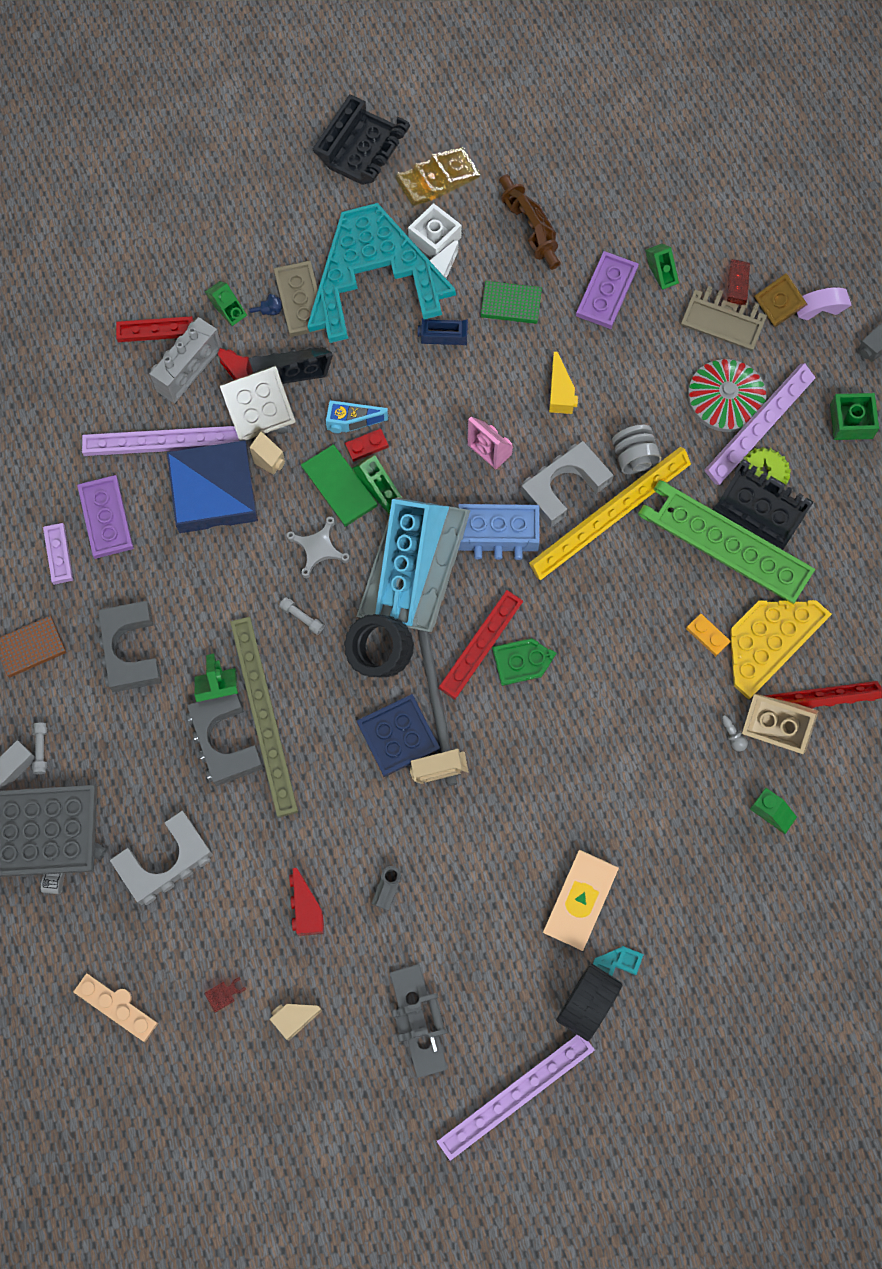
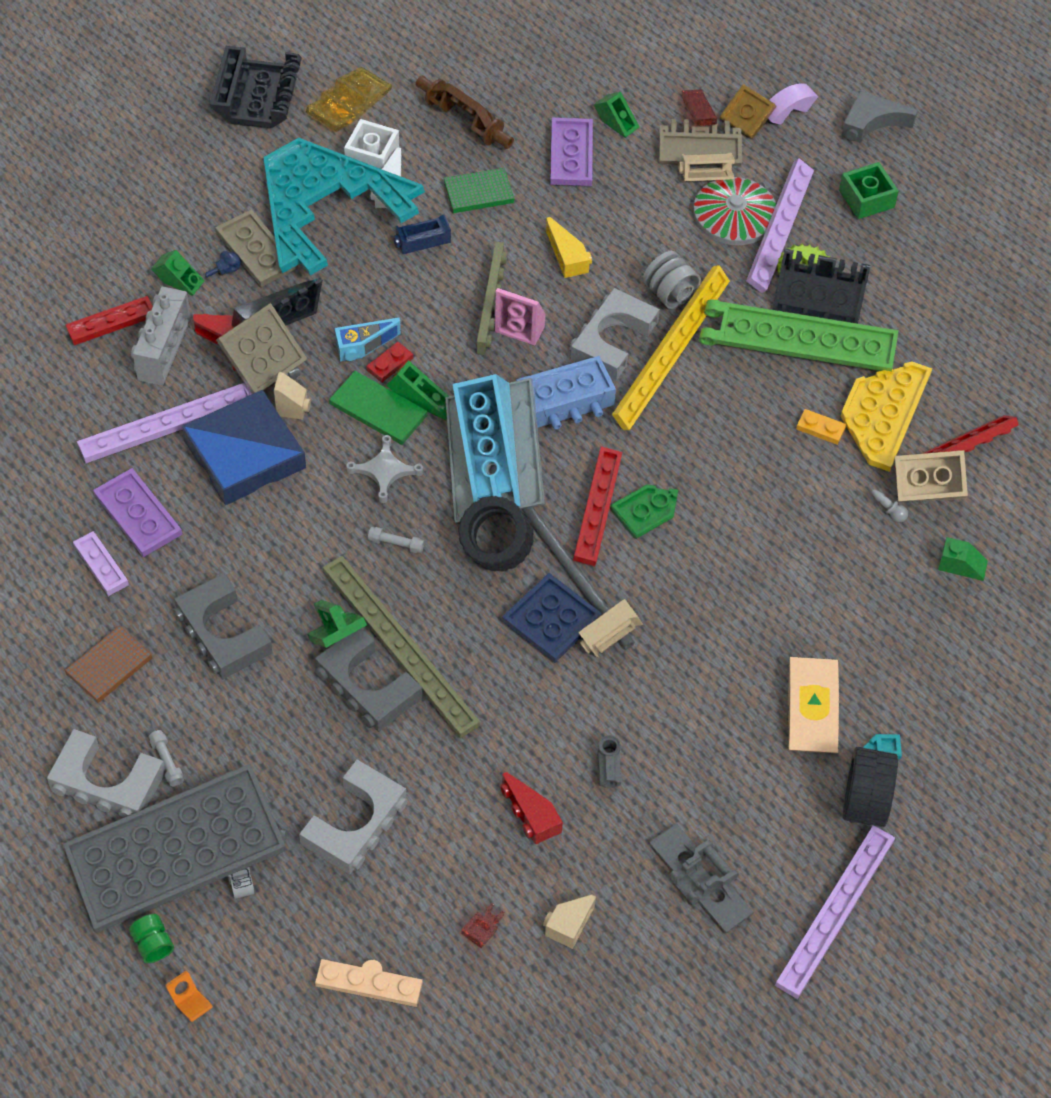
camera: 25 degrees left, 15 degrees down
none -> olive plate [477,242,507,355]
none -> tan window [678,153,735,181]

